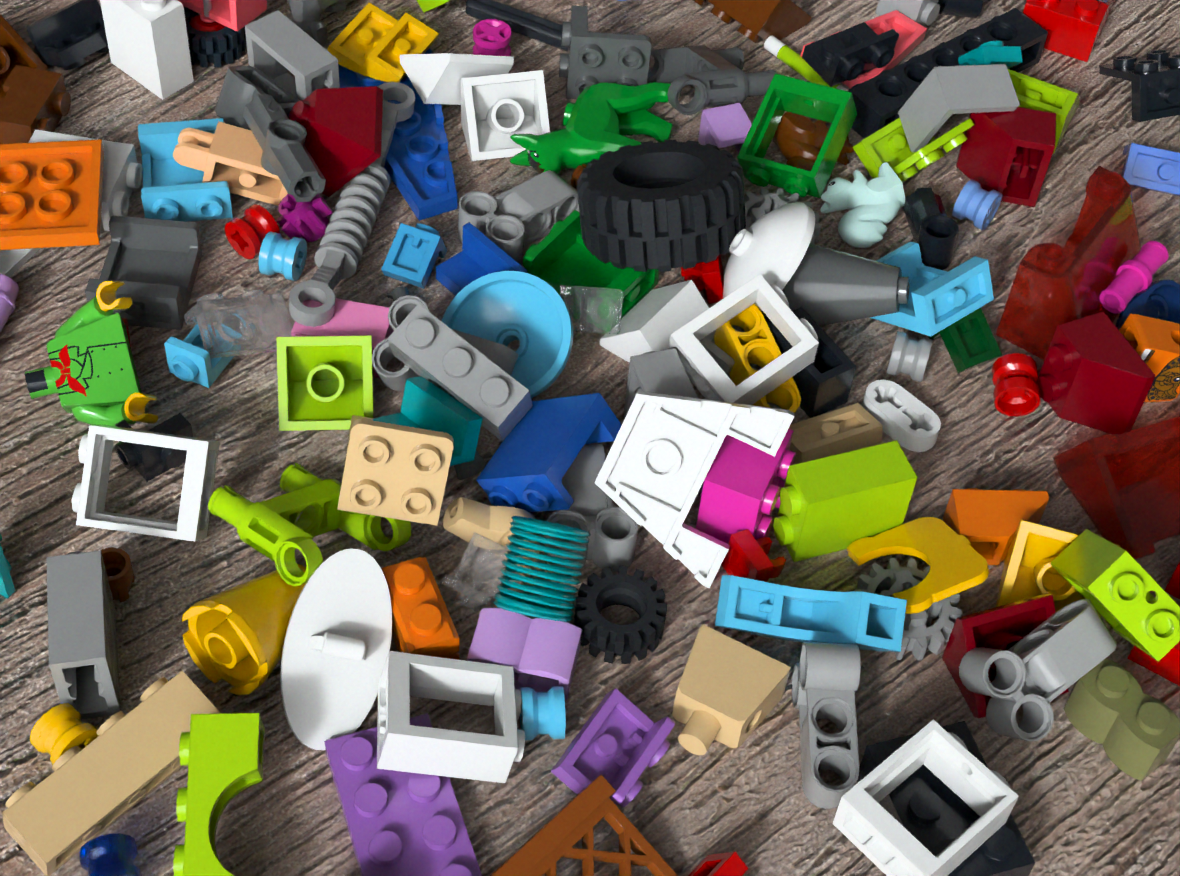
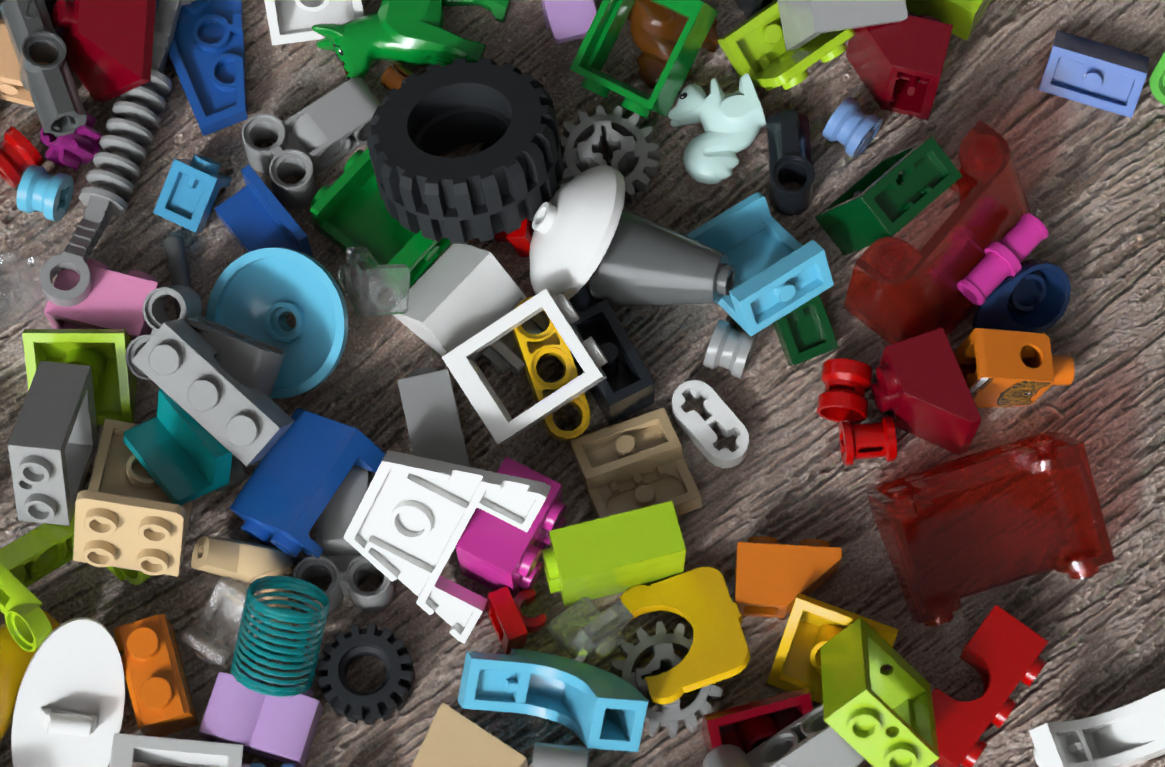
camera: 10 degrees right, 20 degrees up
none -> light grey window [8,361,99,526]
none -> clear bracket [547,597,633,663]
none -> dark green window [815,136,962,256]
none -> red bush [839,416,897,466]

